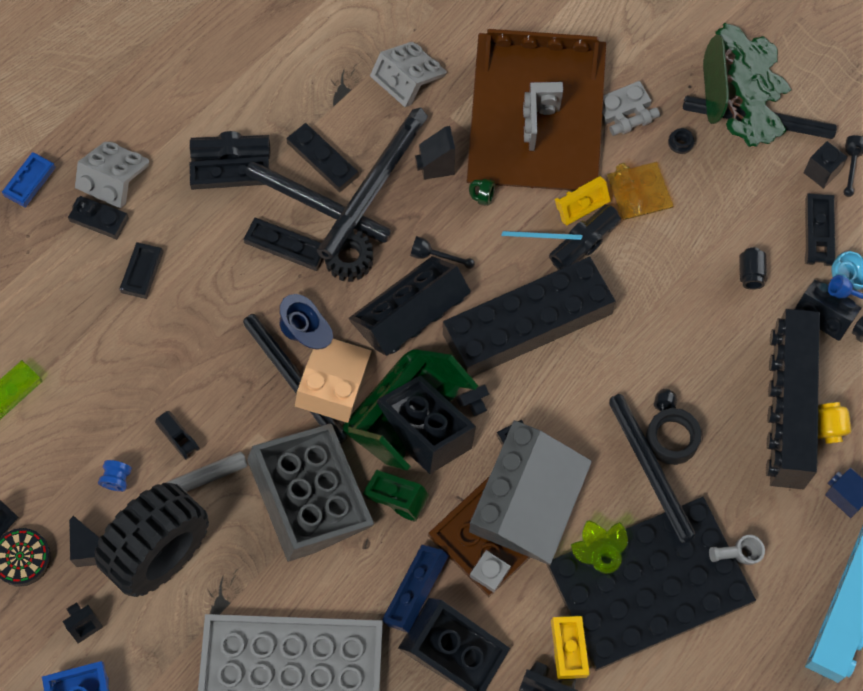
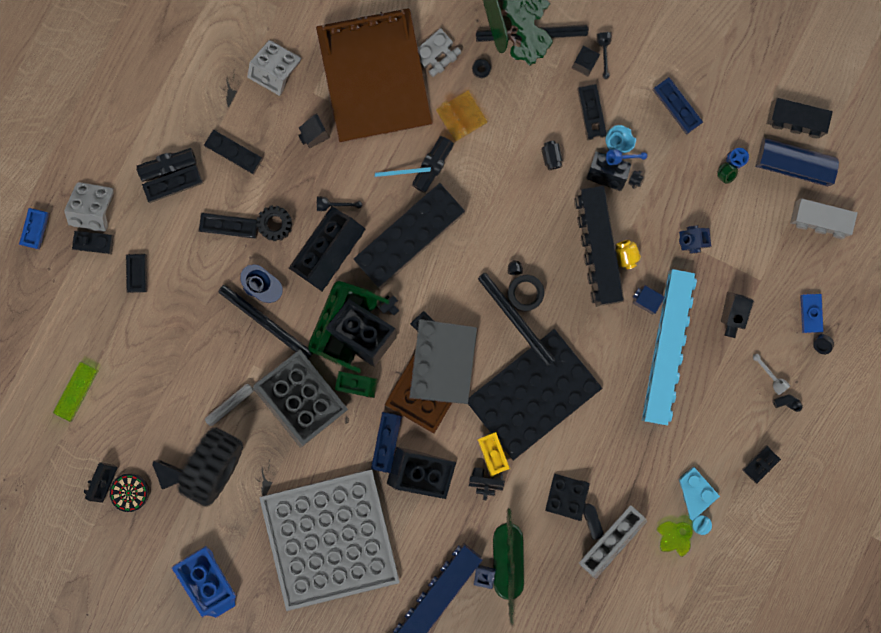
camera: 15 degrees left, 20 degrees up
black tile [62,602,103,643] -> none
blue wheel [98,460,132,492] -> none
black bar [155,411,200,460] -> none
black axle [246,161,391,243] -> none
light nougat slope [295,339,371,423] -> none
black piece [317,107,428,259] -> none
dark green tile [469,179,495,206] -> none
light grey plate [470,550,511,593] -> none
light grey bracket [523,82,563,151] -> none
yellow plate [555,176,611,226] -> none
clear neon green plate [571,520,628,573] -> none
light grey bar [709,535,765,565] -> none

